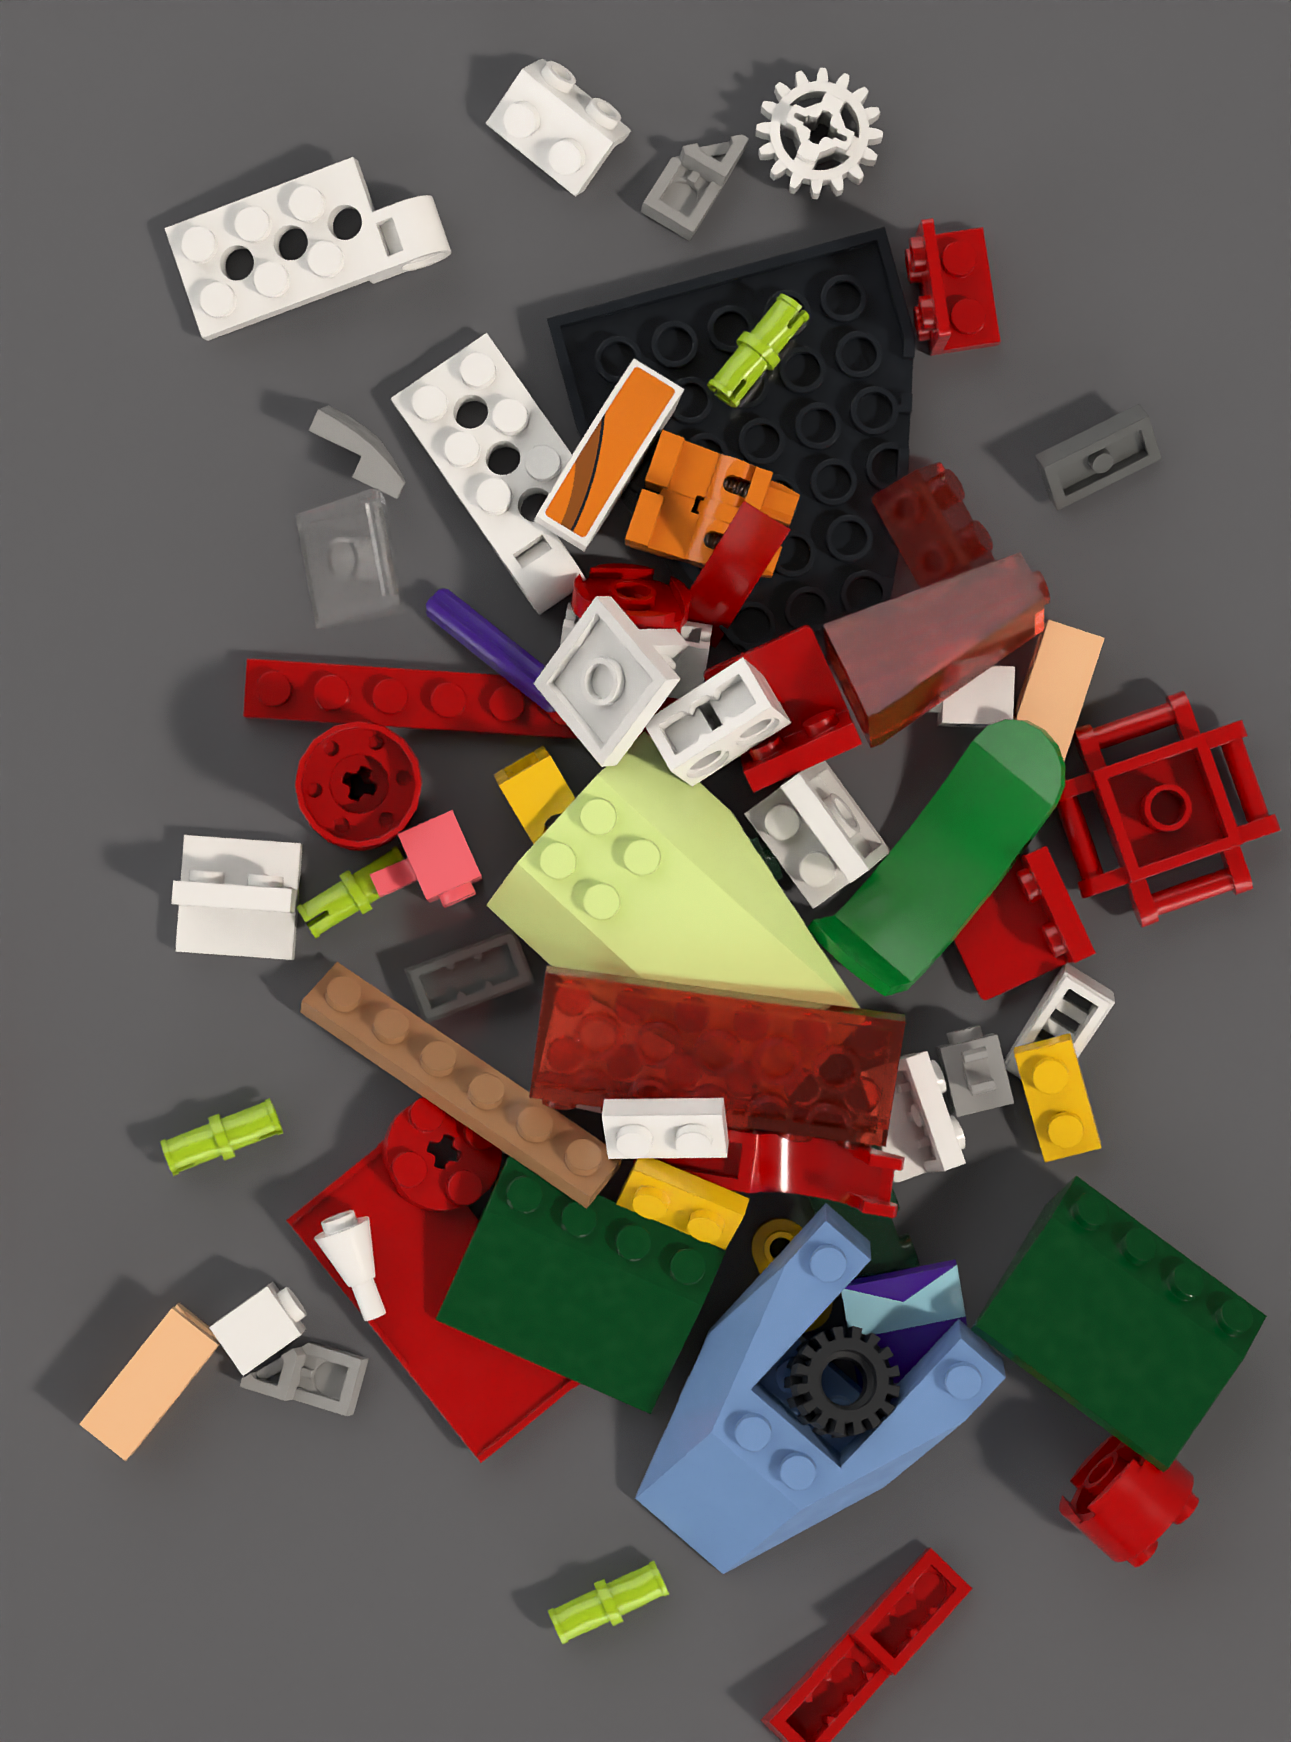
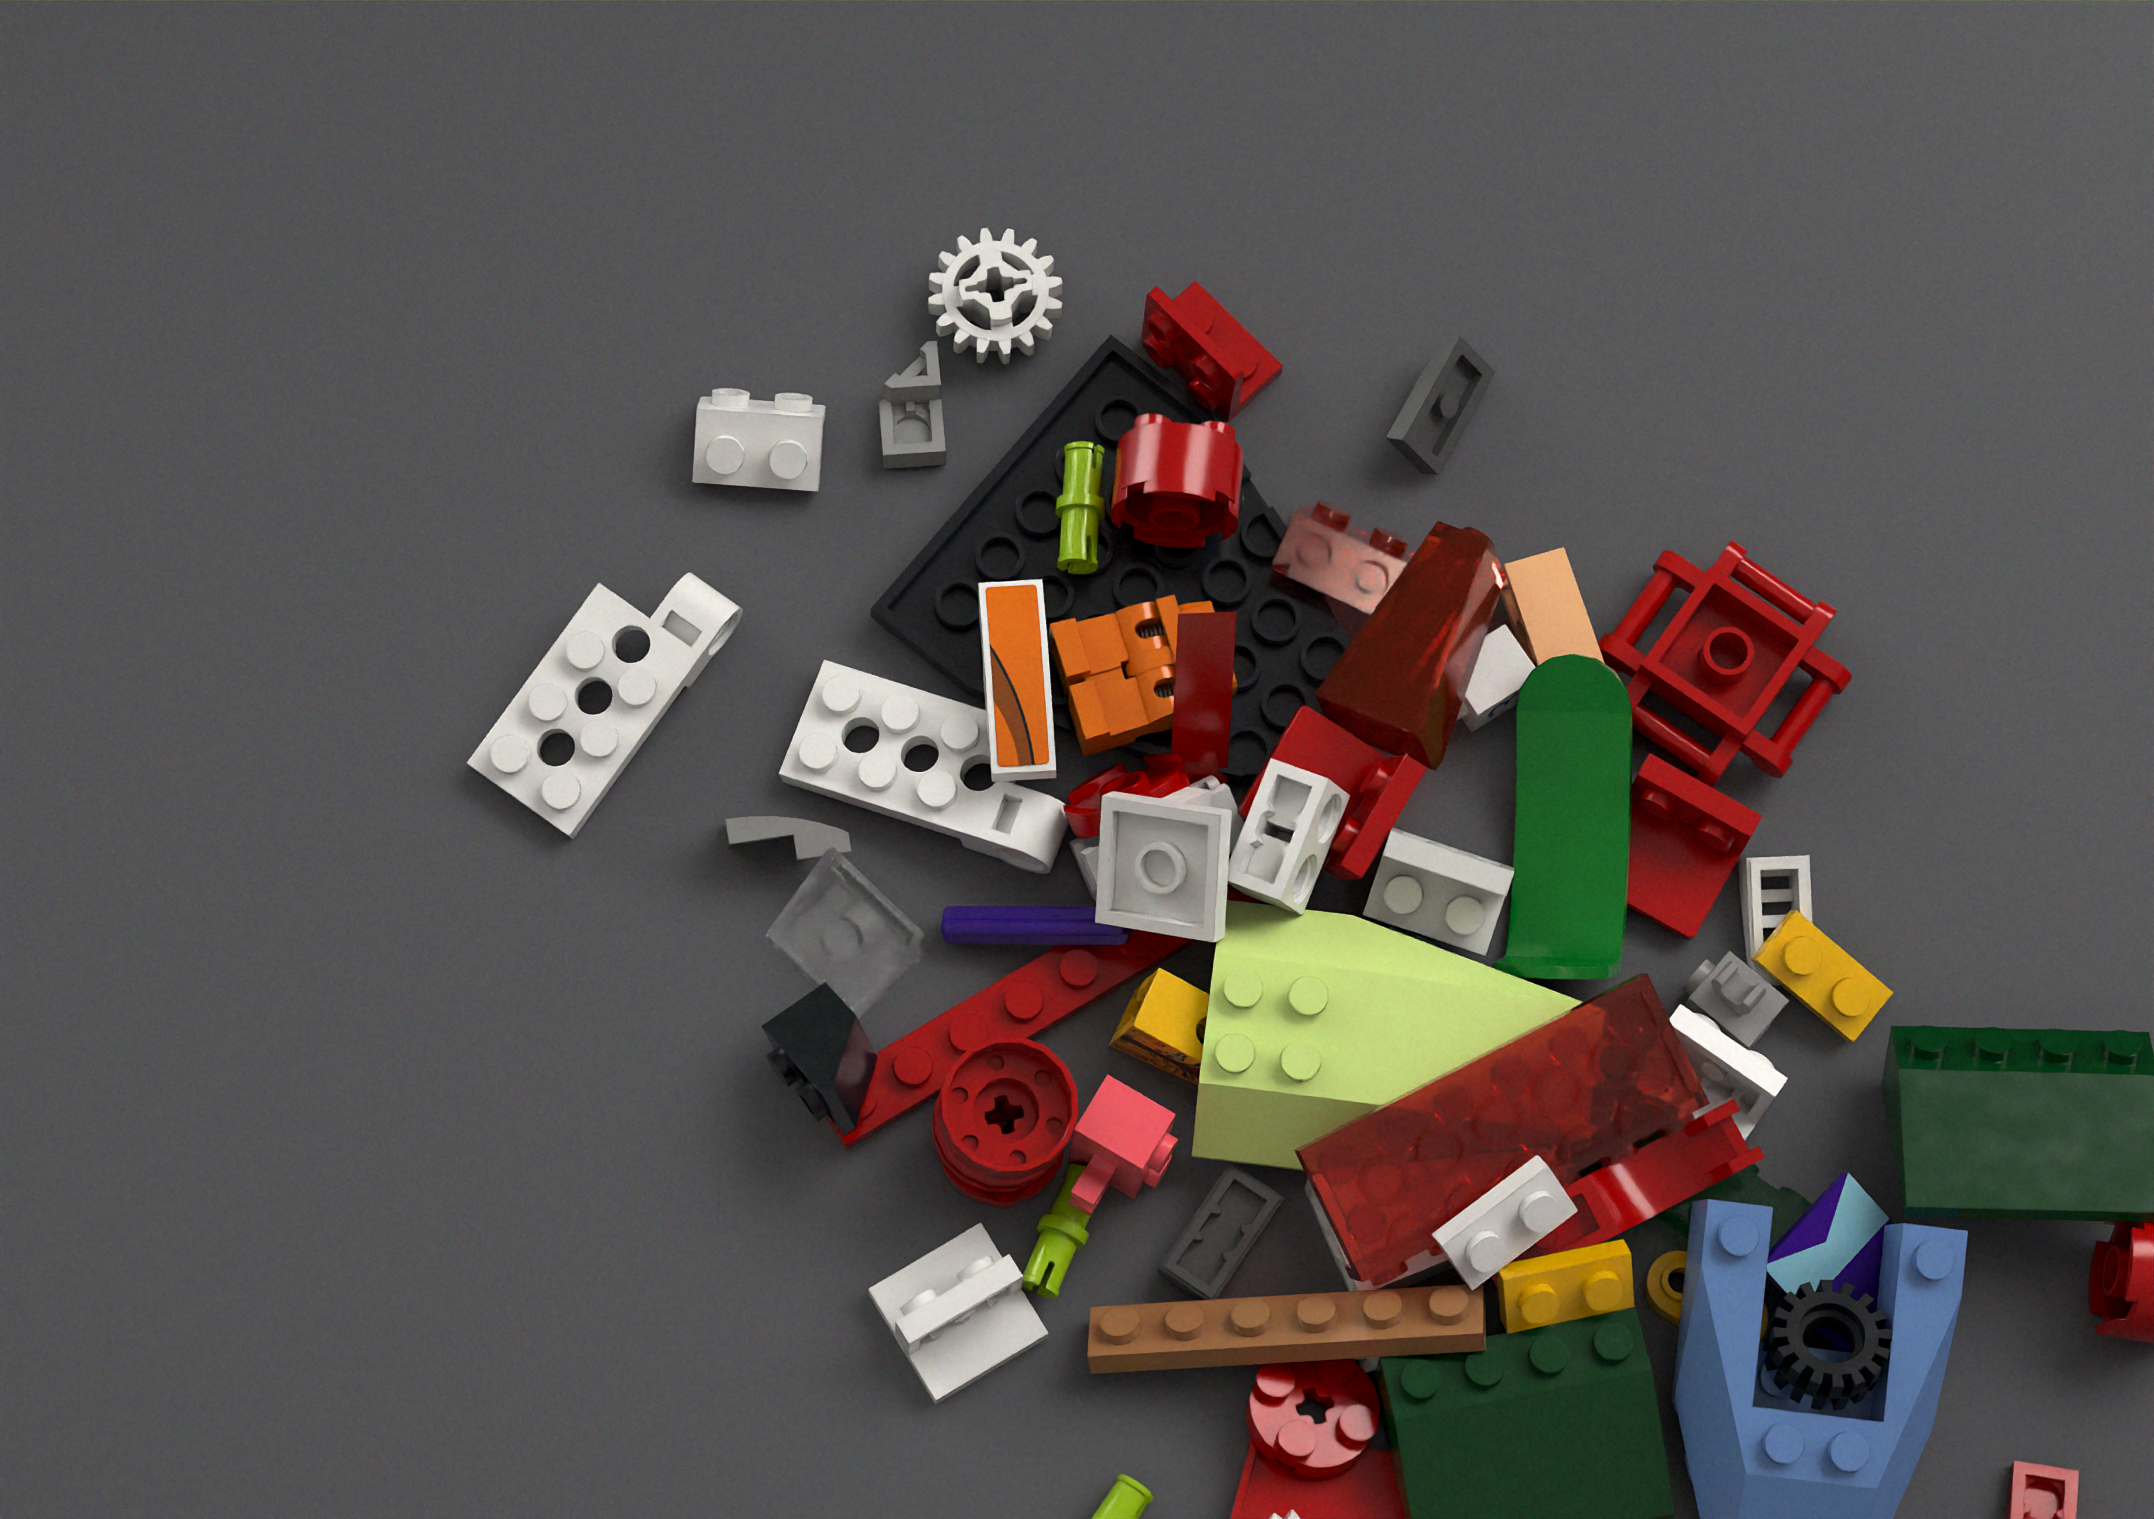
camera: 35 degrees left, 15 degrees down
none -> black slope [762,982,878,1136]
none -> red brick [1110,414,1244,548]

